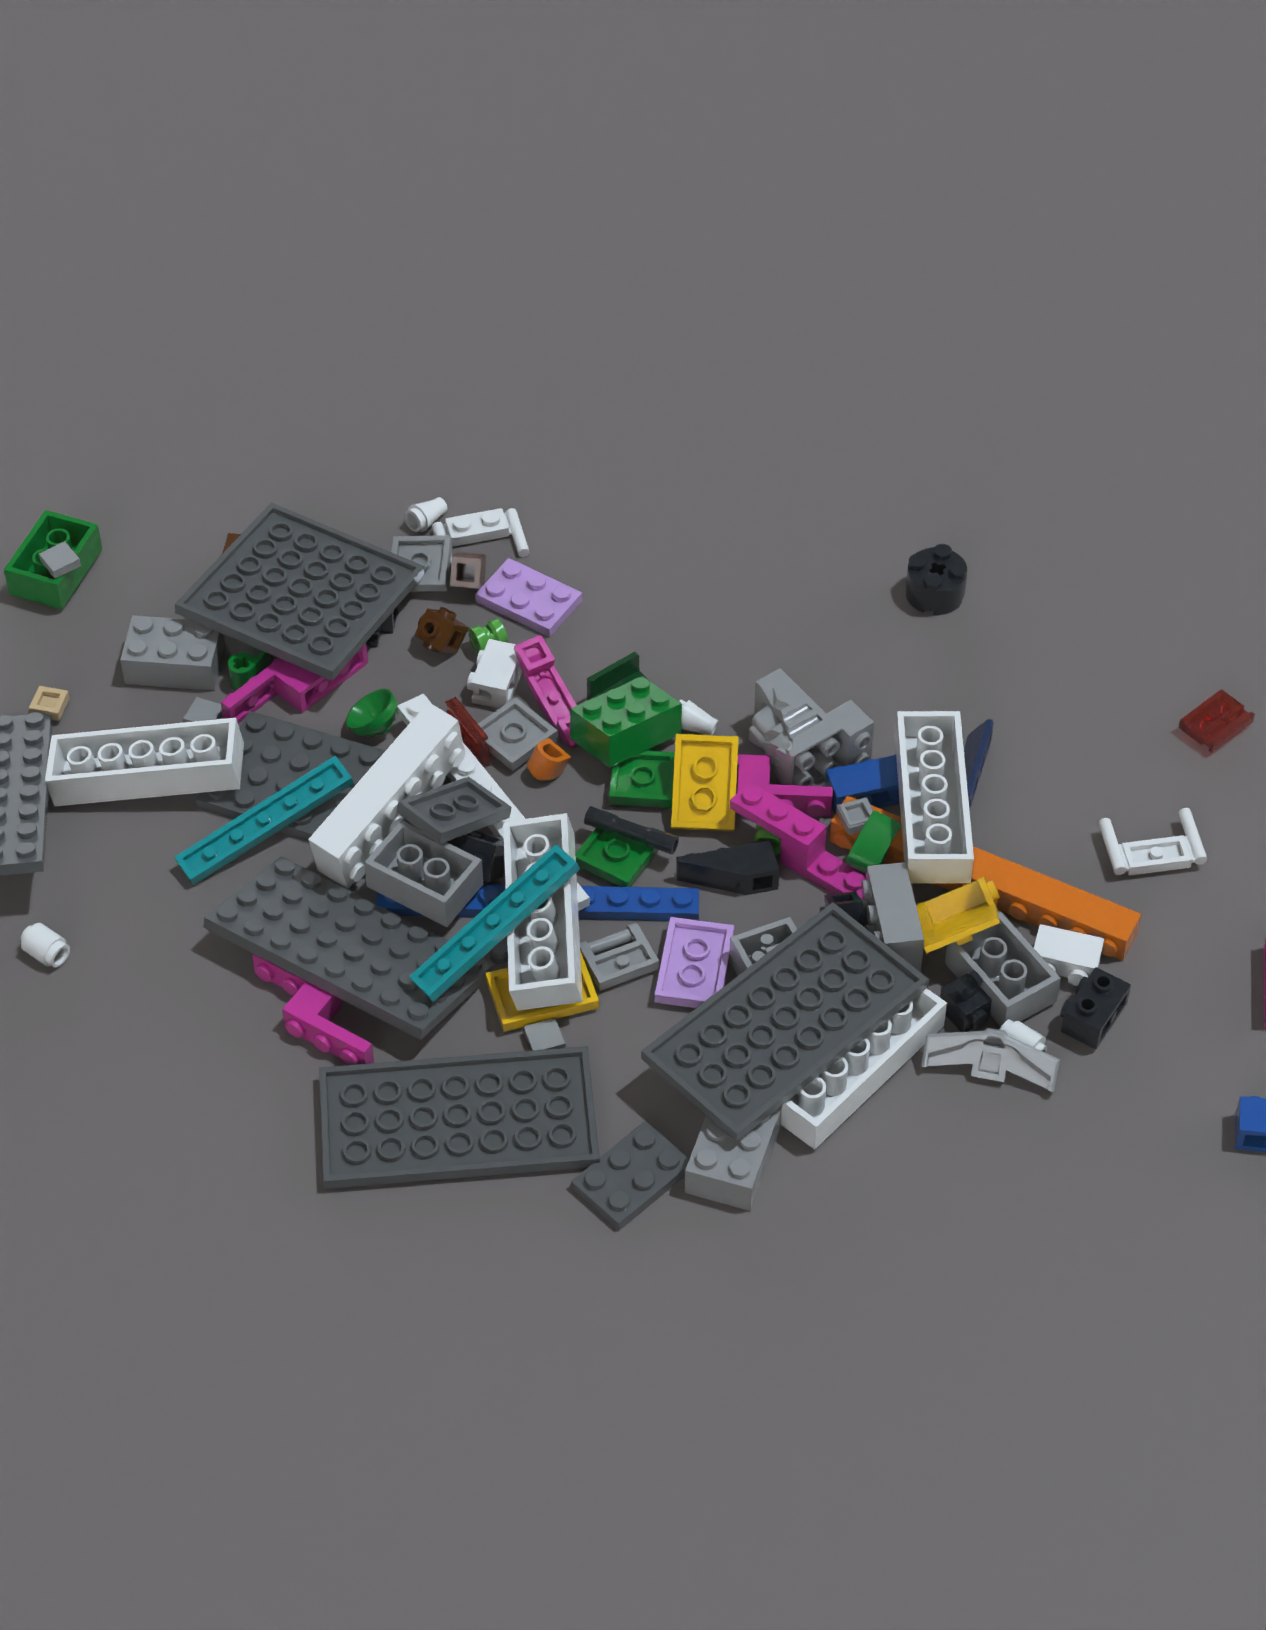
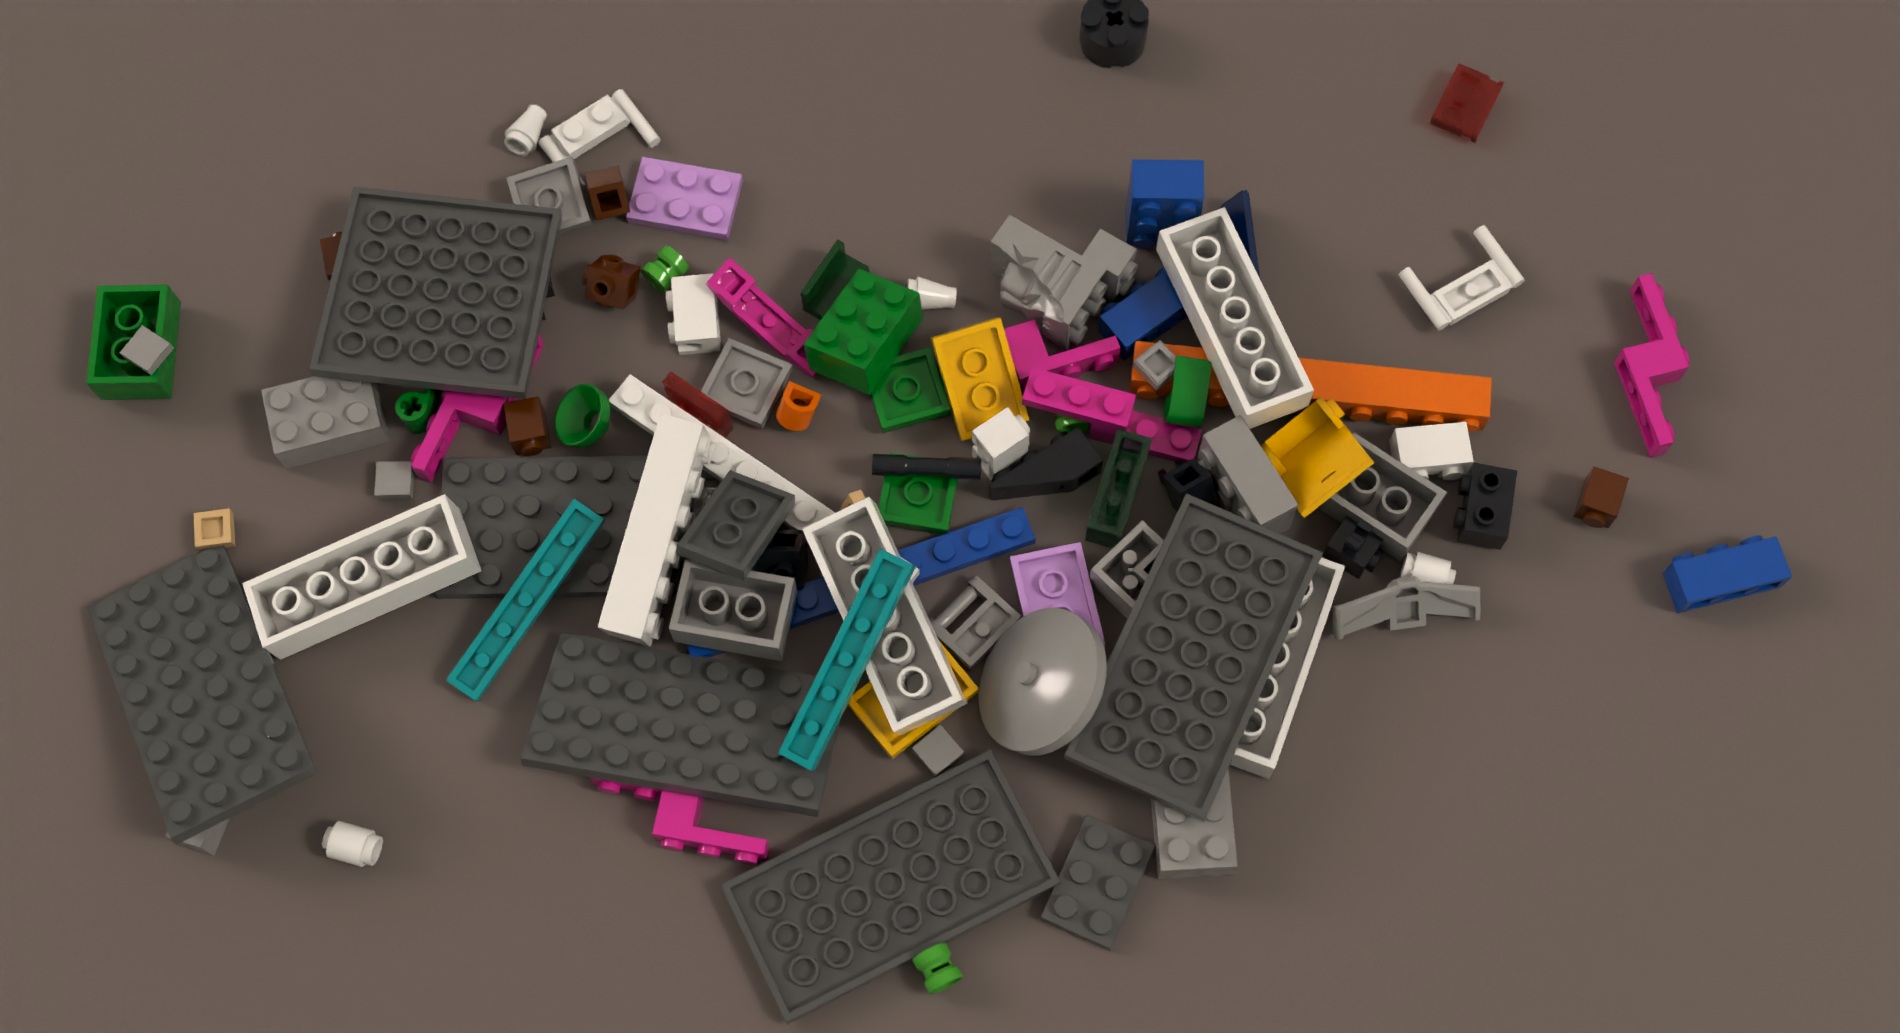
camera: 20 degrees left, 20 degrees up
none -> reddish brown brick [503,396,551,456]
none -> bright green wheel [912,942,963,995]
none -> white brick [972,407,1030,480]
none -> light grey dish [978,608,1107,756]
none -> clear green brick [1085,428,1152,549]
none -> blue brick [1126,159,1204,248]
none -> reddish brown brick [1573,466,1629,528]

